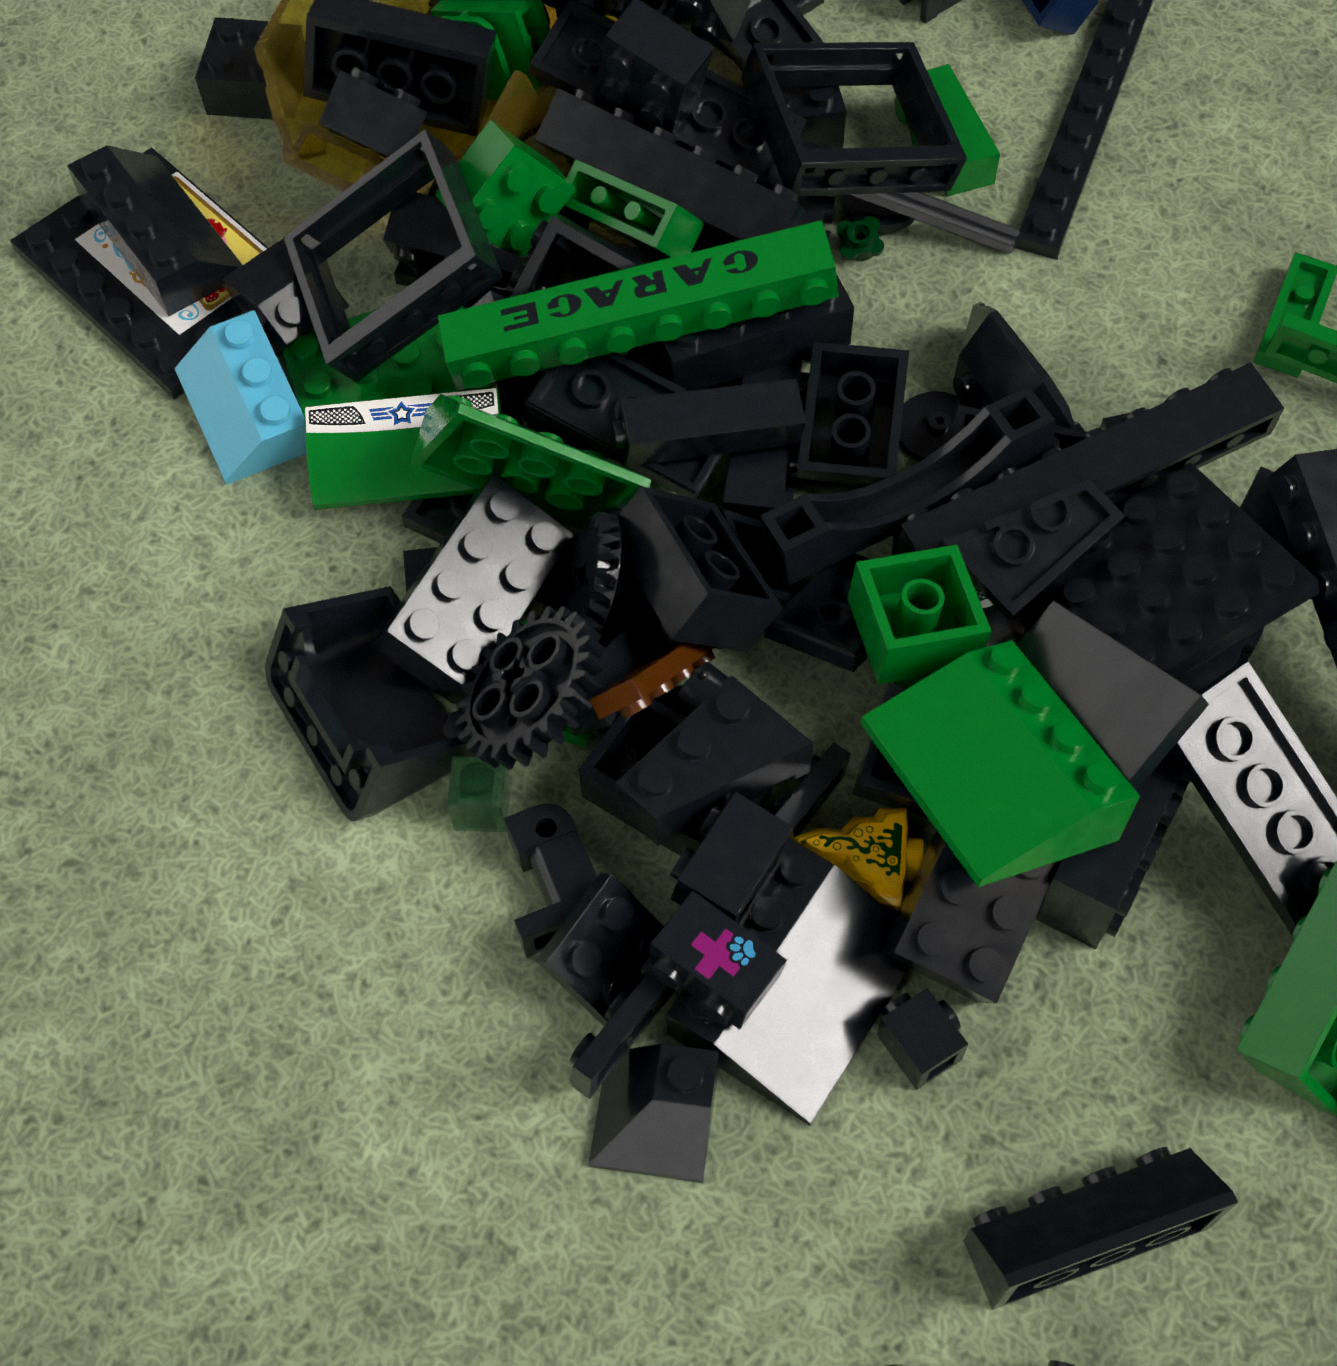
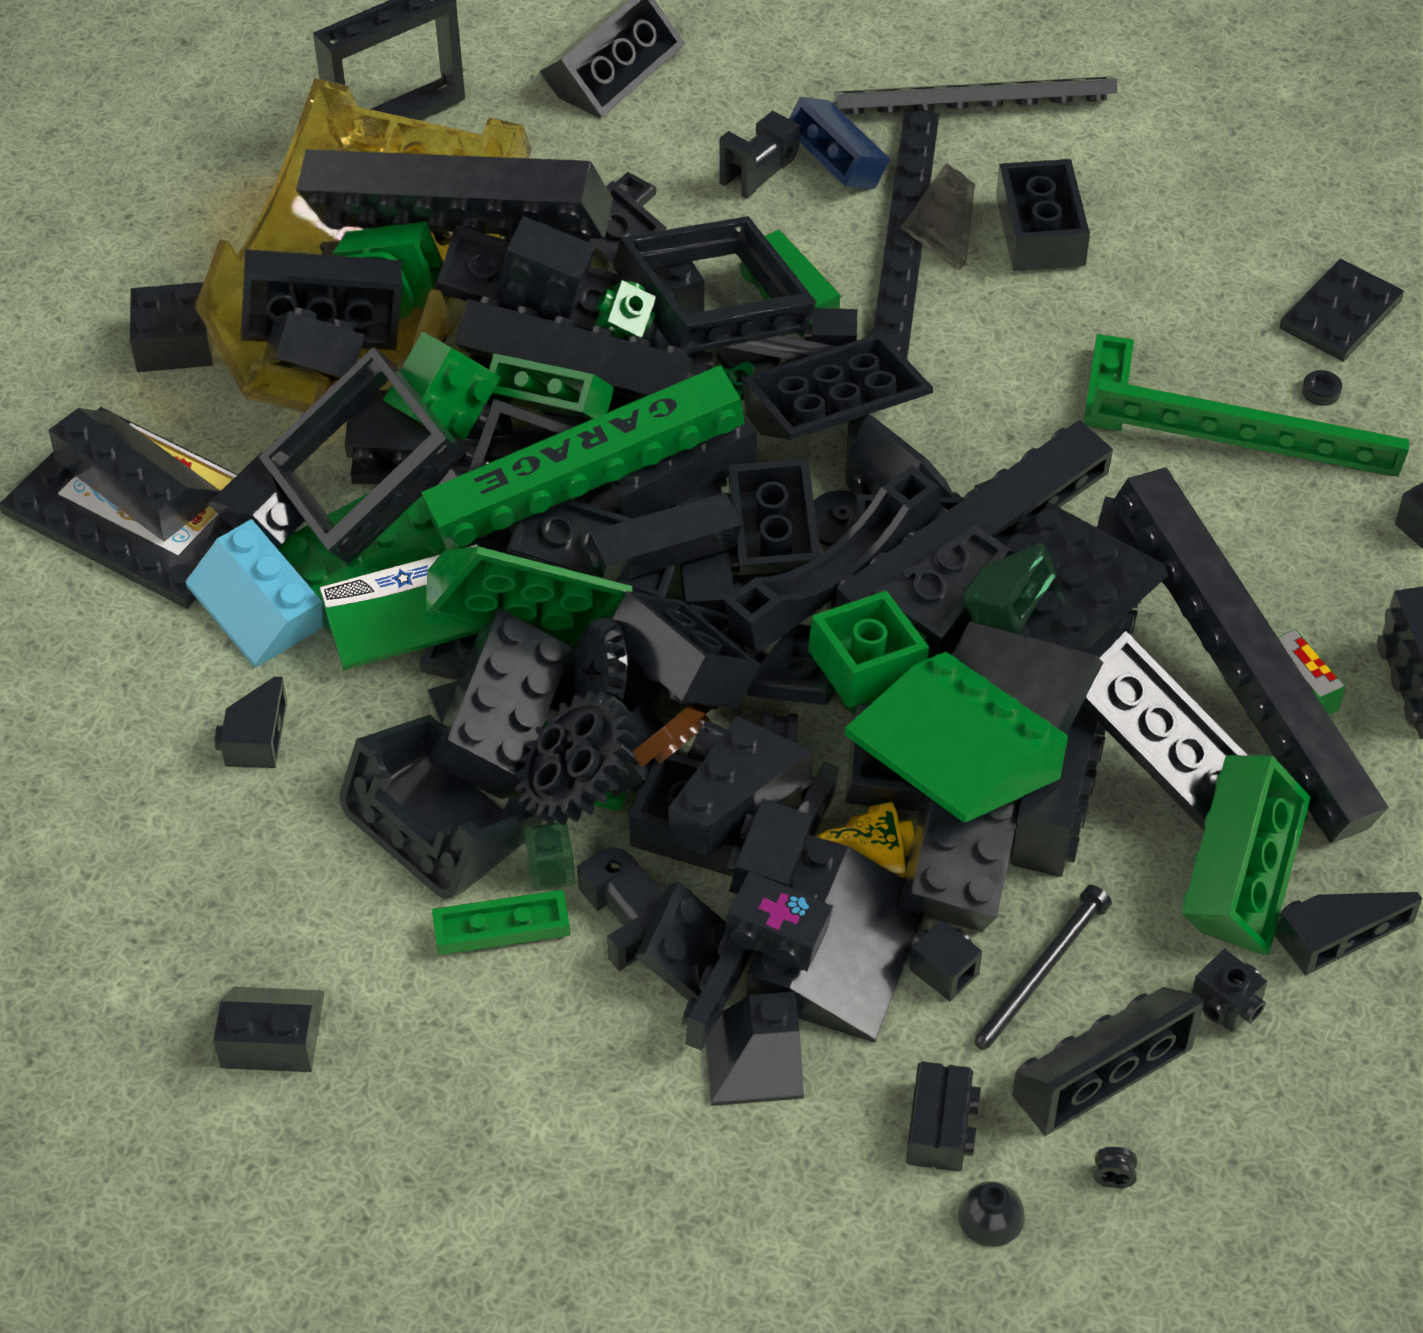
camera: 15 degrees left, 10 degrees down
none -> black slope [213,986,324,1072]
none -> black slope [215,676,288,768]
none -> green plate [432,889,571,955]
none -> brick [595,280,656,341]
none -> black slope [742,333,933,440]
none -> black wheel [762,711,799,744]
none -> black brick [804,308,858,346]
none -> clear smoke wing [901,163,975,270]
none -> black brick [906,1061,981,1172]
none -> clear green slope [963,544,1057,634]
none -> black bar [974,885,1112,1050]
none -> black brick [996,159,1090,271]
none -> black brick [1192,948,1268,1033]

